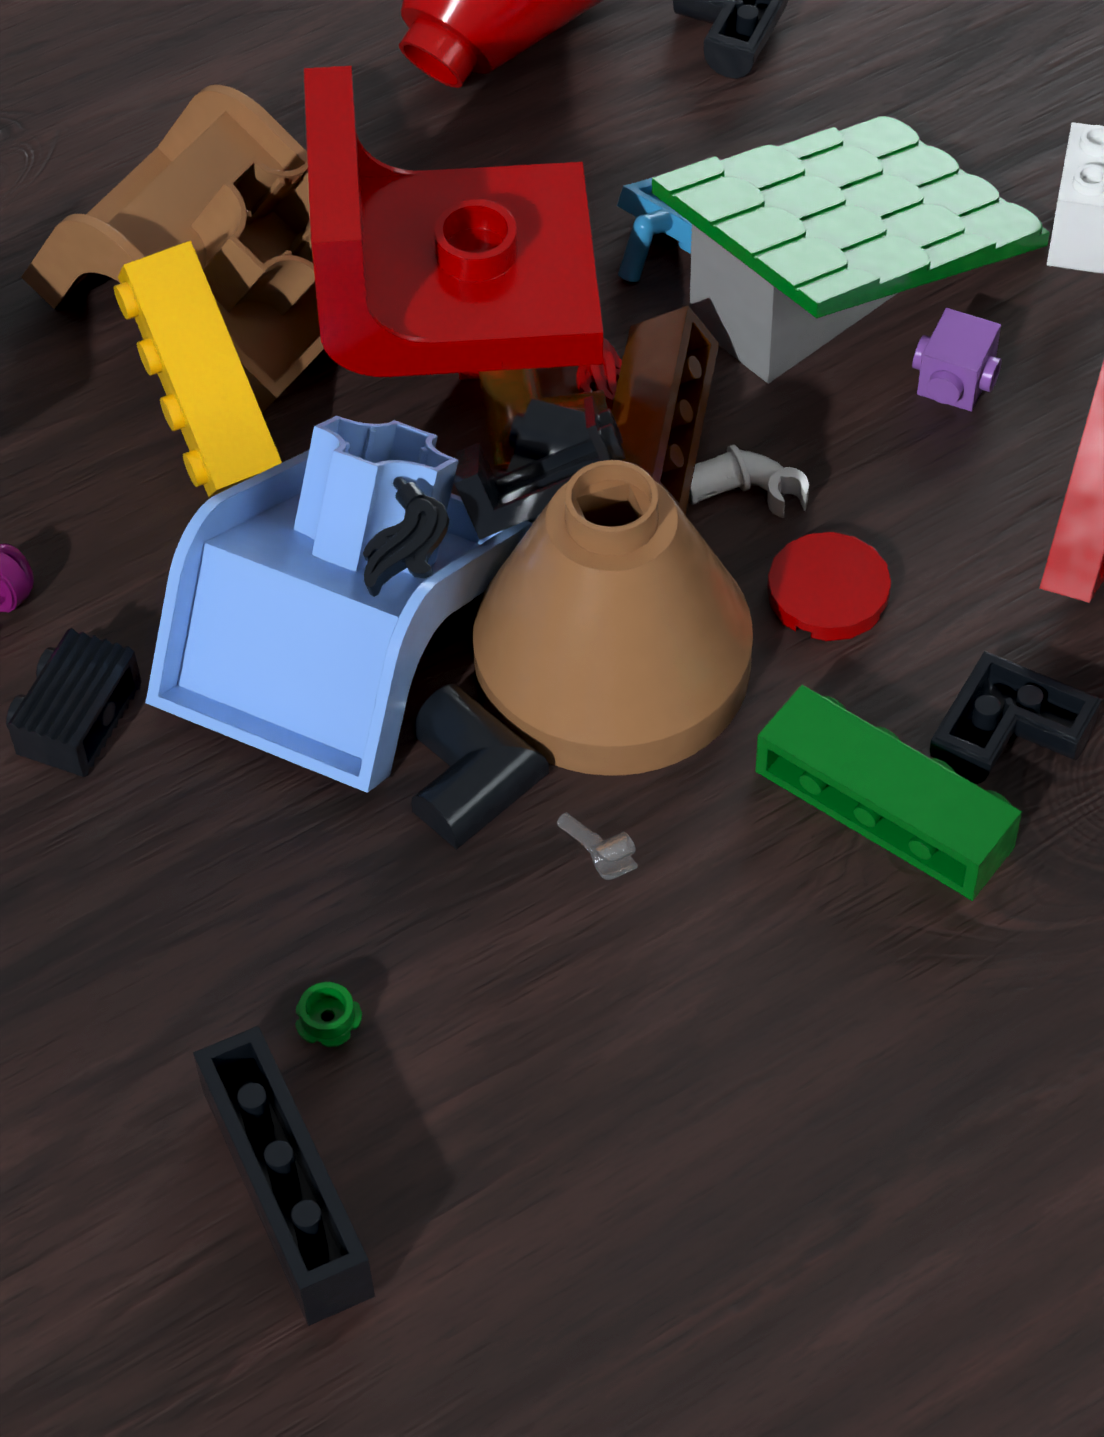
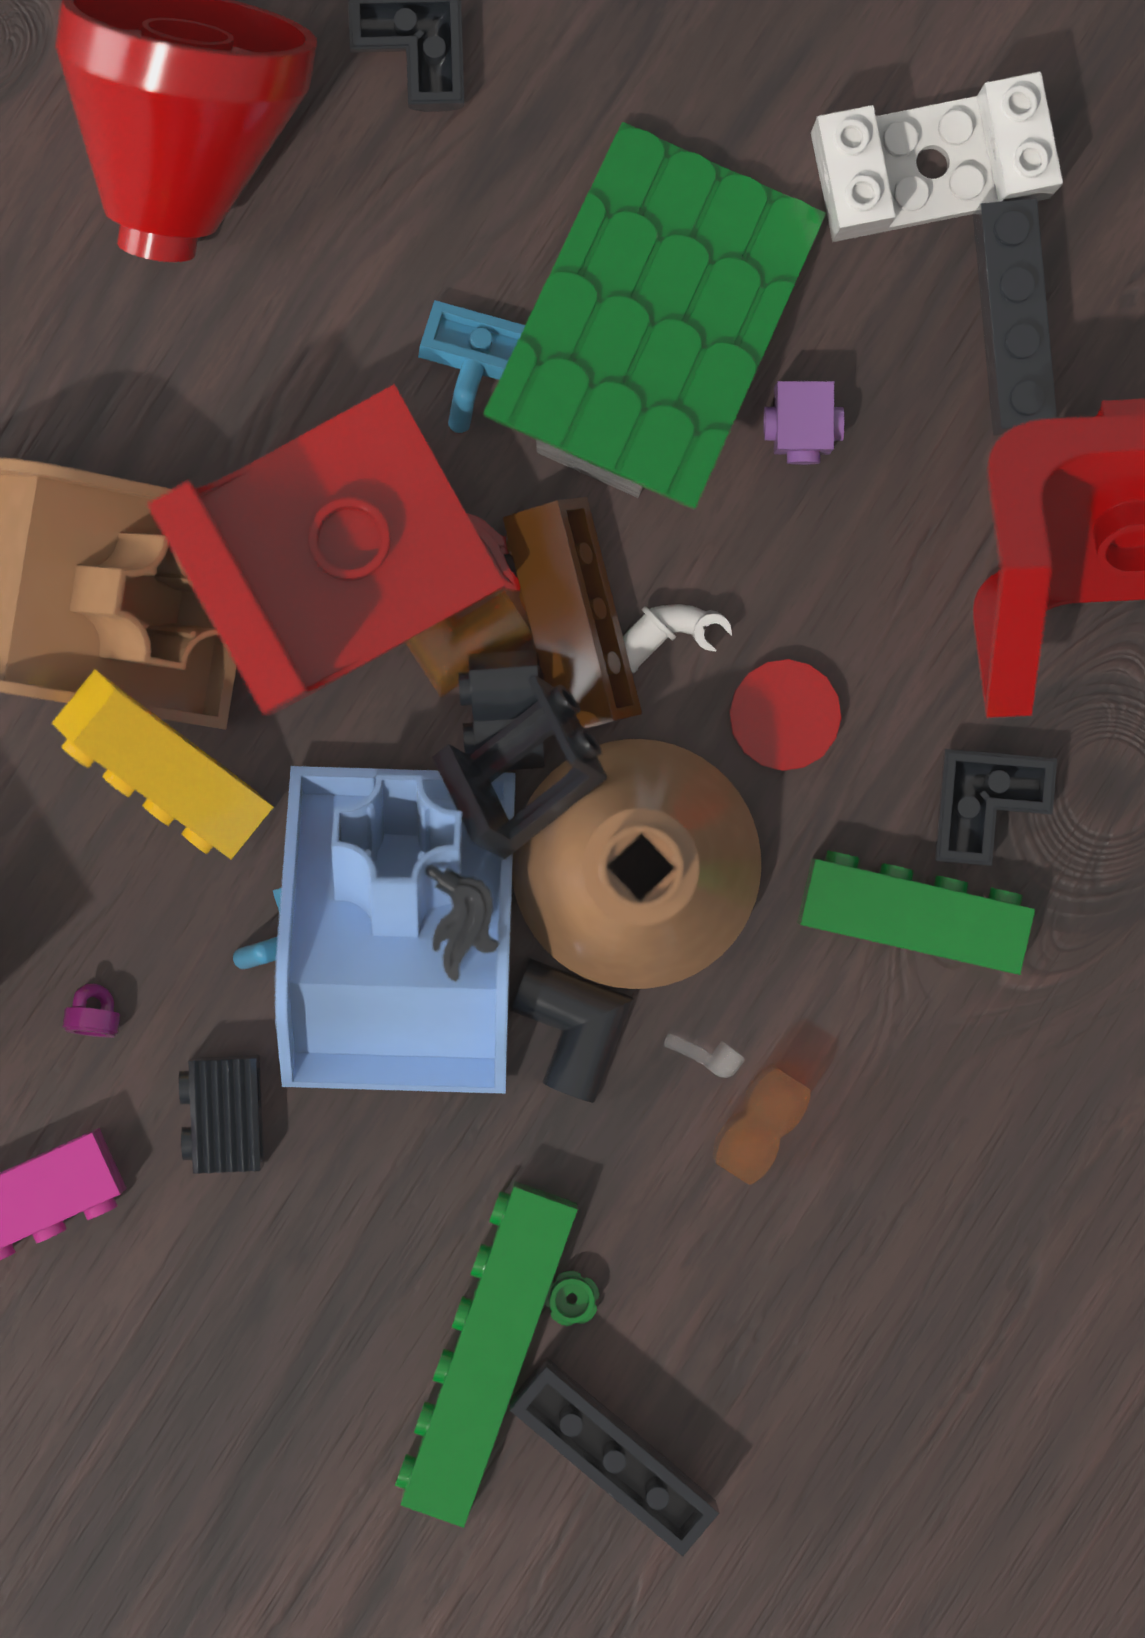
camera: 30 degrees left, 35 degrees up
none -> green brick [395,1181,578,1528]
none -> clear orange brick [713,1064,811,1185]

